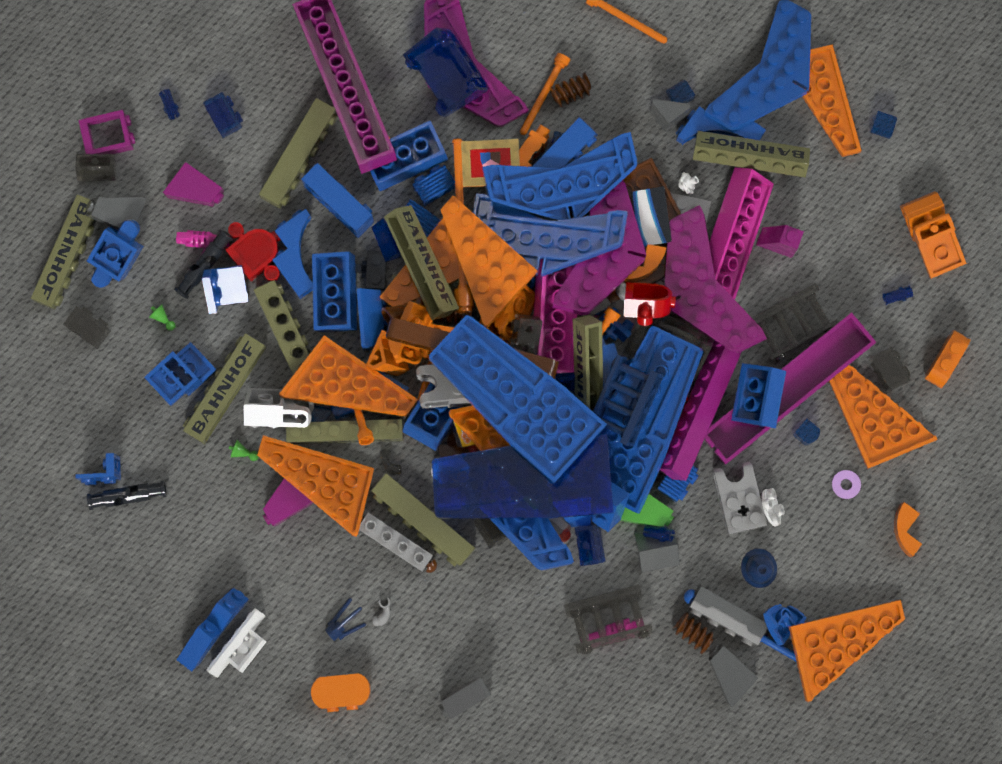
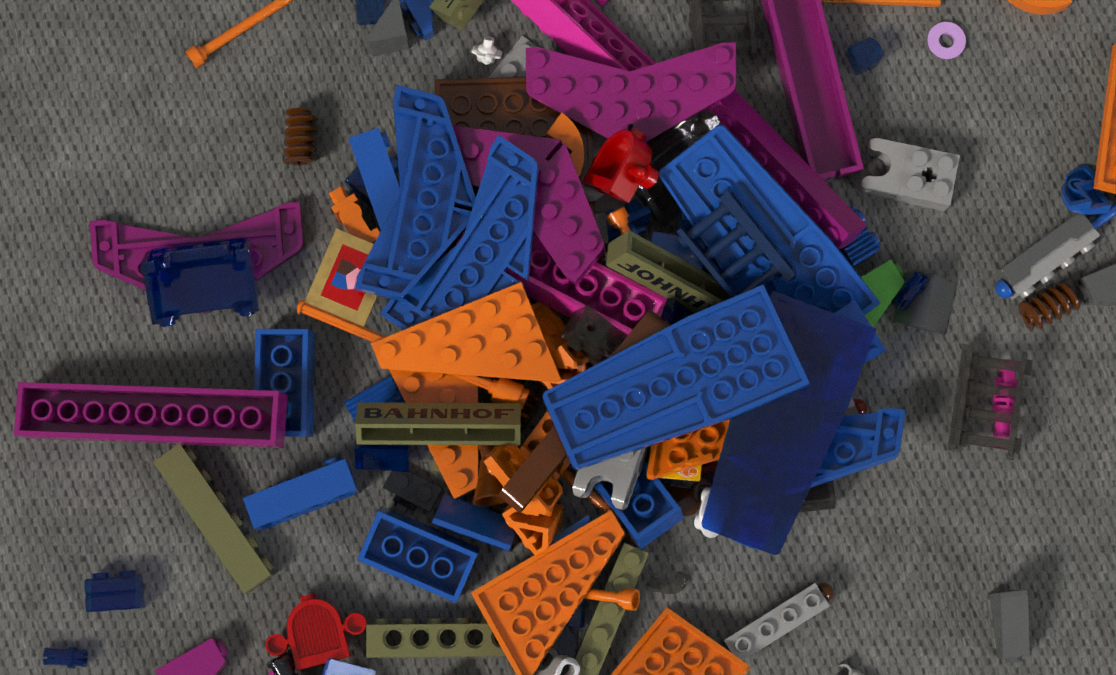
camera: 70 degrees left, 0 degrees up
blue arch [273,209,313,299] -> none
olive brick [371,473,475,567] -> none
blue brick [412,165,455,207] -> none
orange piece [520,53,570,135] -> none
clear blue brick [575,524,606,566] -> none
sticker [631,186,672,247] -> none
blue slope [731,363,786,428] -> none
dark blue hat [741,549,777,588] -> none
white dish [762,488,785,527] -> none

